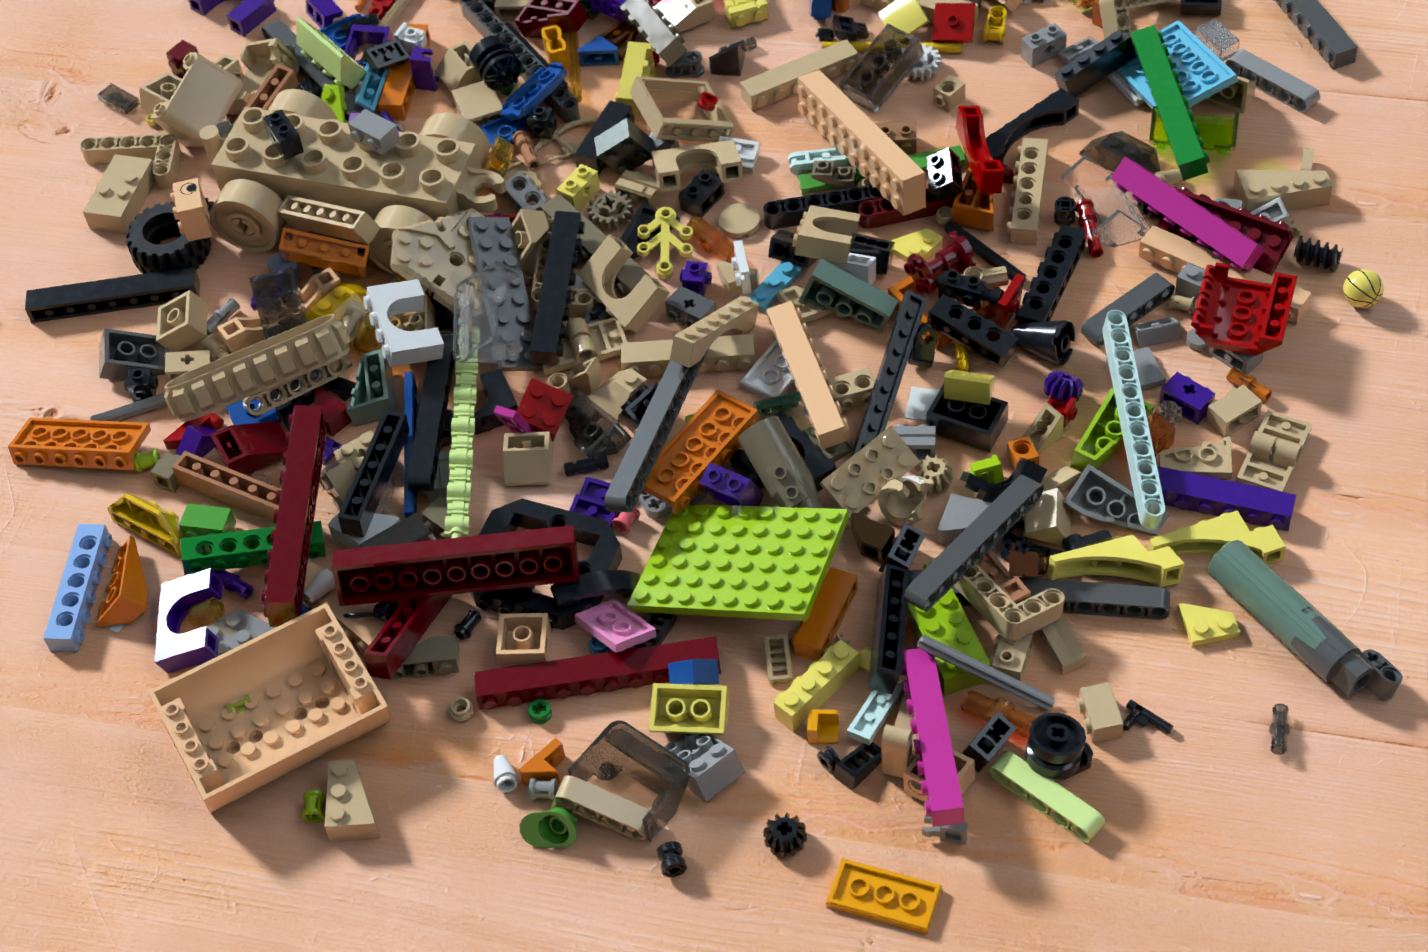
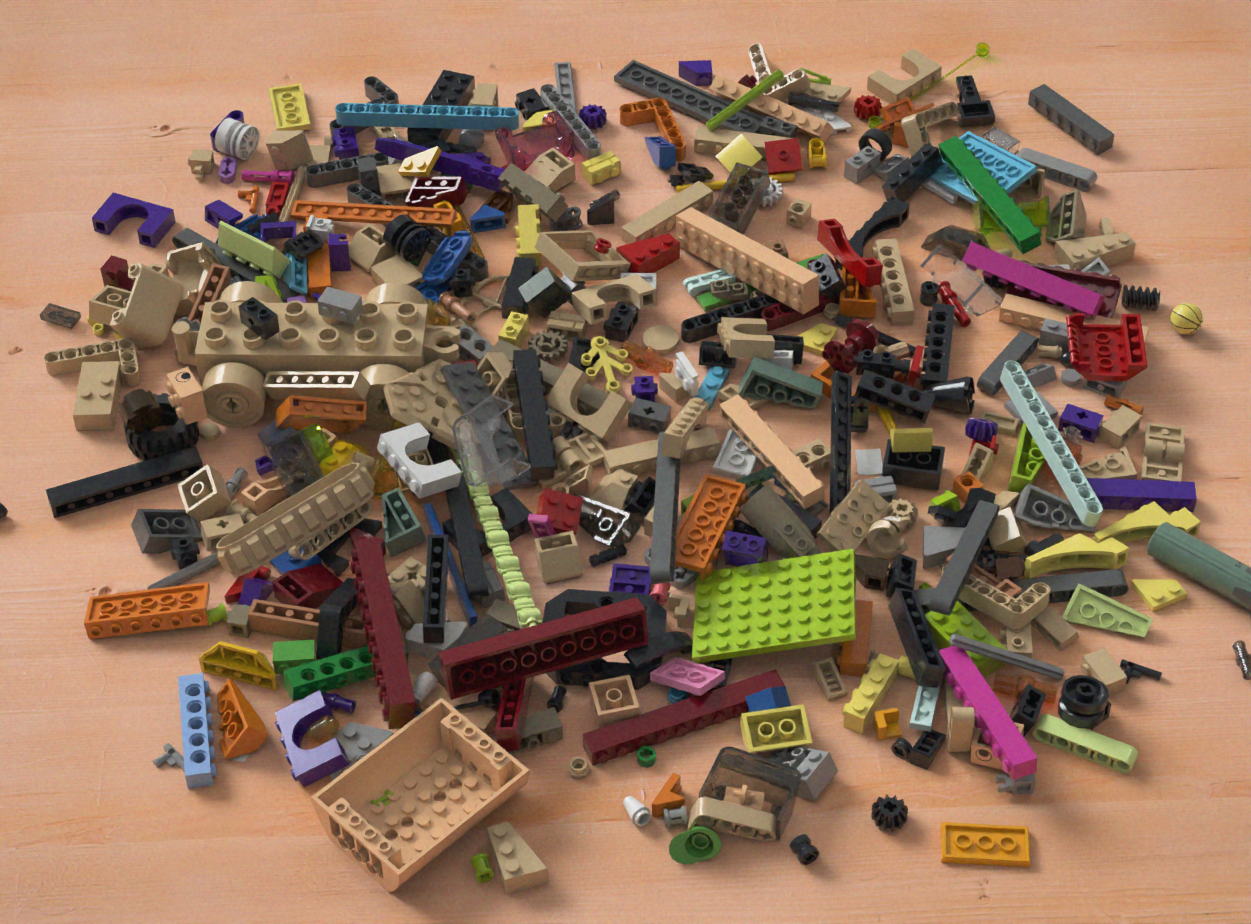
camera: 20 degrees left, 5 degrees down
none -> dark brown brick [117,389,163,435]
none -> light grey hose [153,743,185,772]
none -> tan tile [200,423,220,441]
none -> orange plate [291,200,457,228]
none -> clear neon green brick [297,423,333,463]
none -> black beam [316,578,359,660]
none -> red wedge [616,233,680,273]
none -> tan bracket [669,594,690,628]
none -> light nougat hips [723,785,765,811]
none -> black tyre [858,128,892,162]
none -> tan tile [980,411,1020,436]
none -> dark tan wedge [1046,189,1086,242]
none -> yellowish green wing [1062,583,1153,638]

